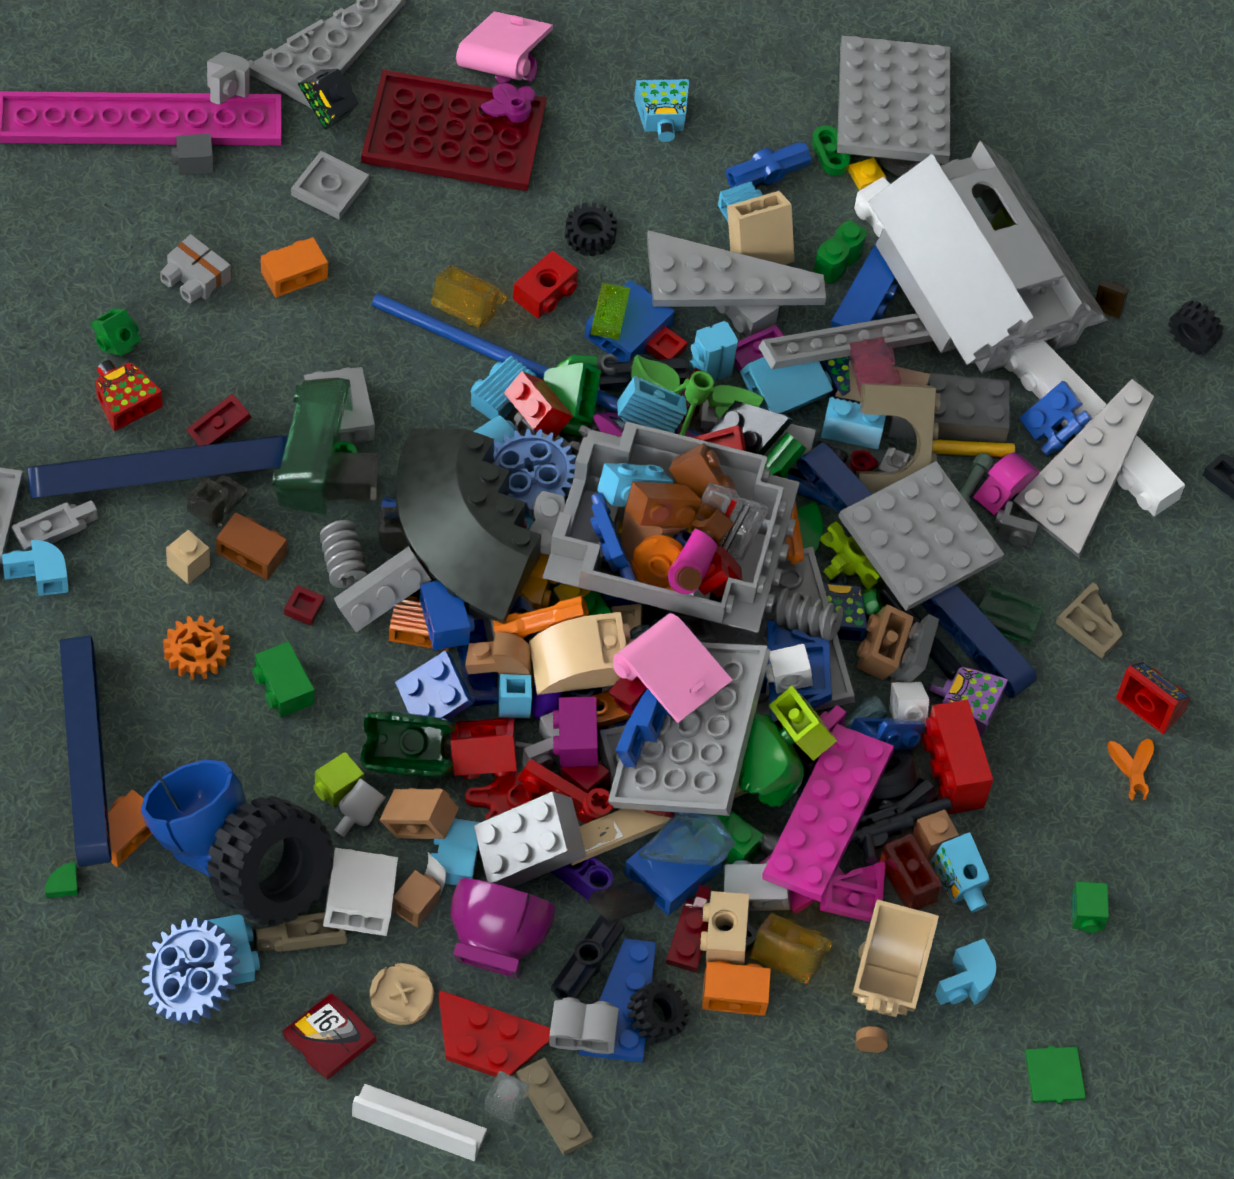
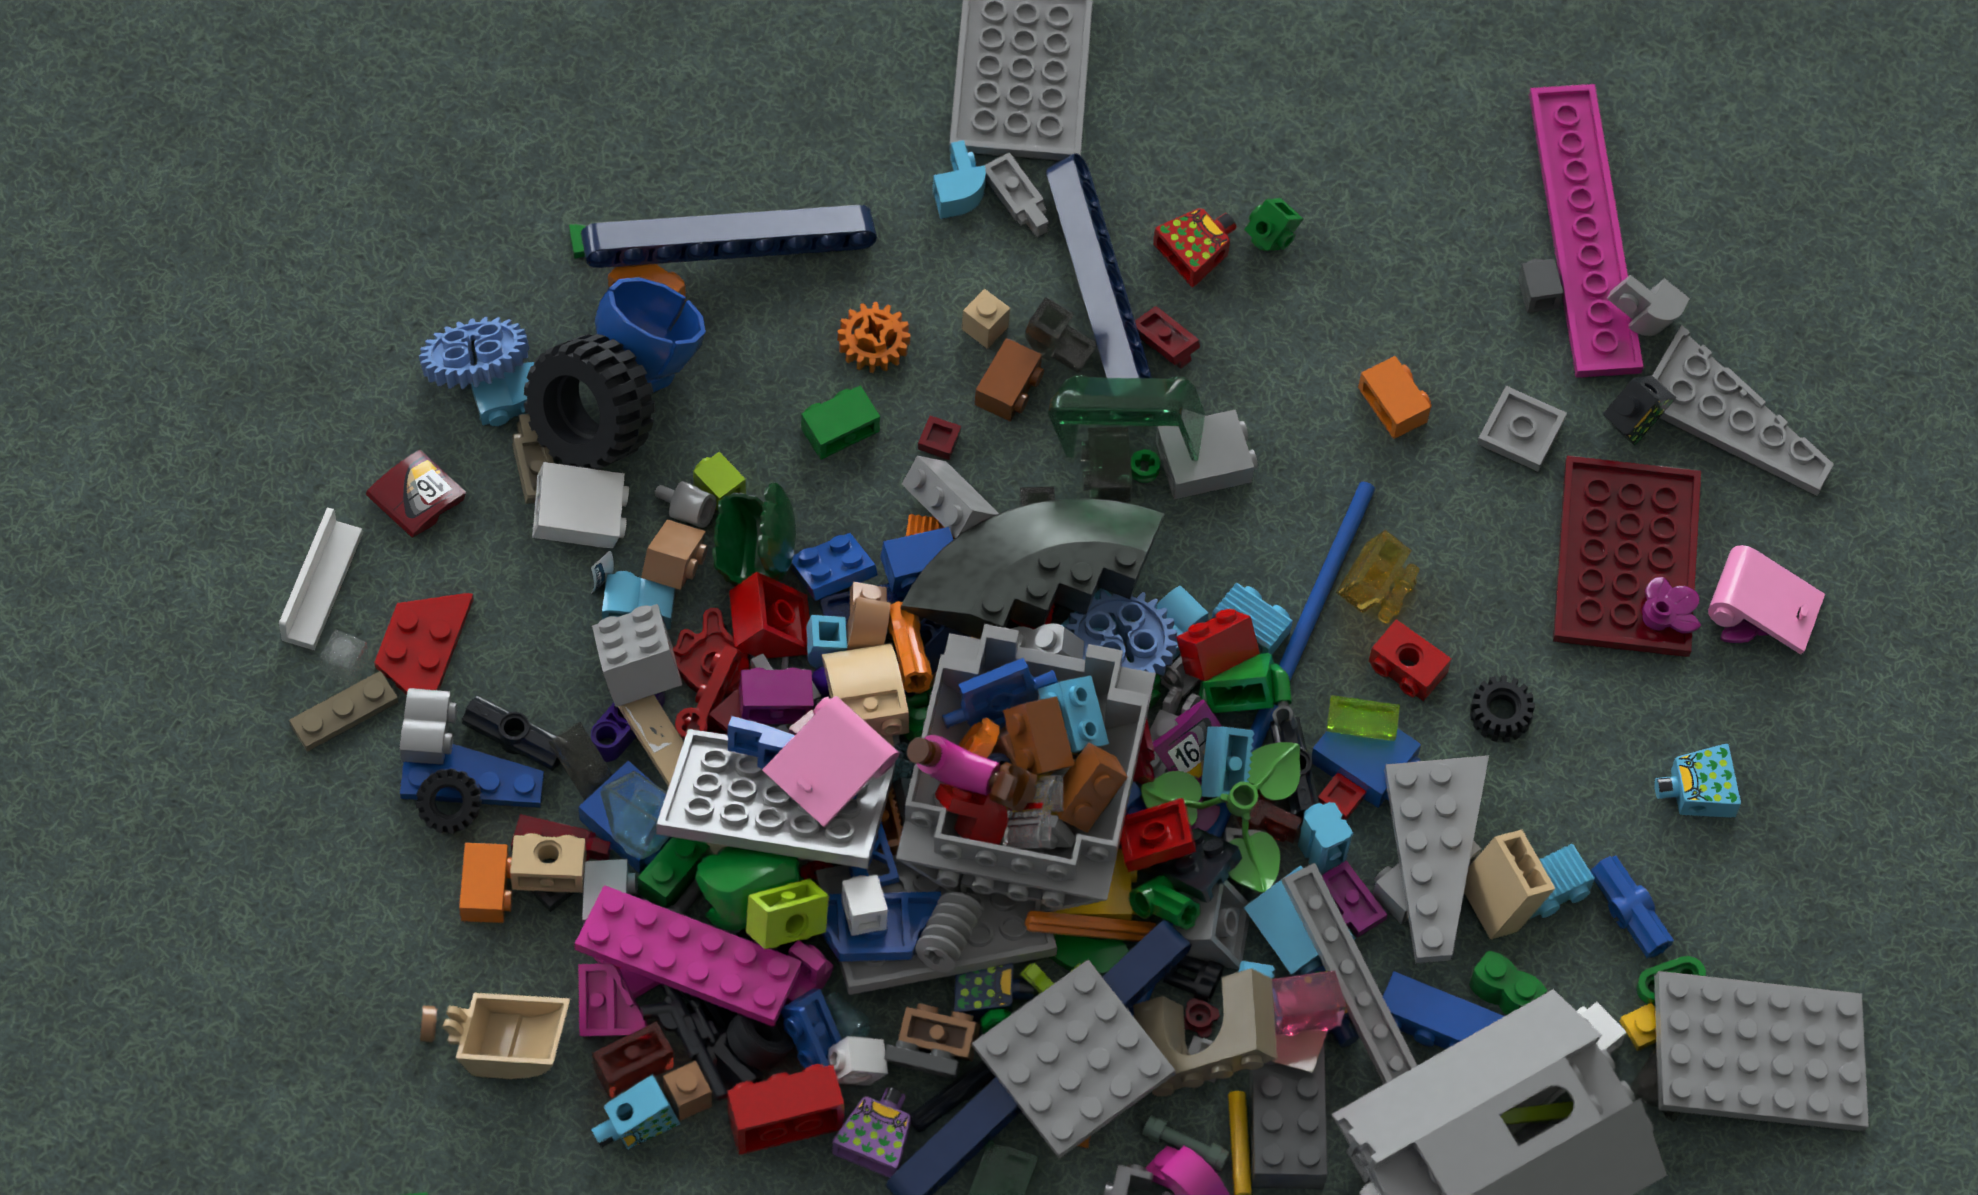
camera: 90 degrees right, 5 degrees up
light grey hips [160,234,231,303] -> none
light grey piece [320,520,368,589] -> none
tan tile [370,963,434,1025] -> none
medium nougat brick [392,870,441,928] -> none
magenta plate [450,878,556,979] -> none
clear yellow brick [751,912,833,985] -> none
medium azure brick [935,939,996,1005] -> none

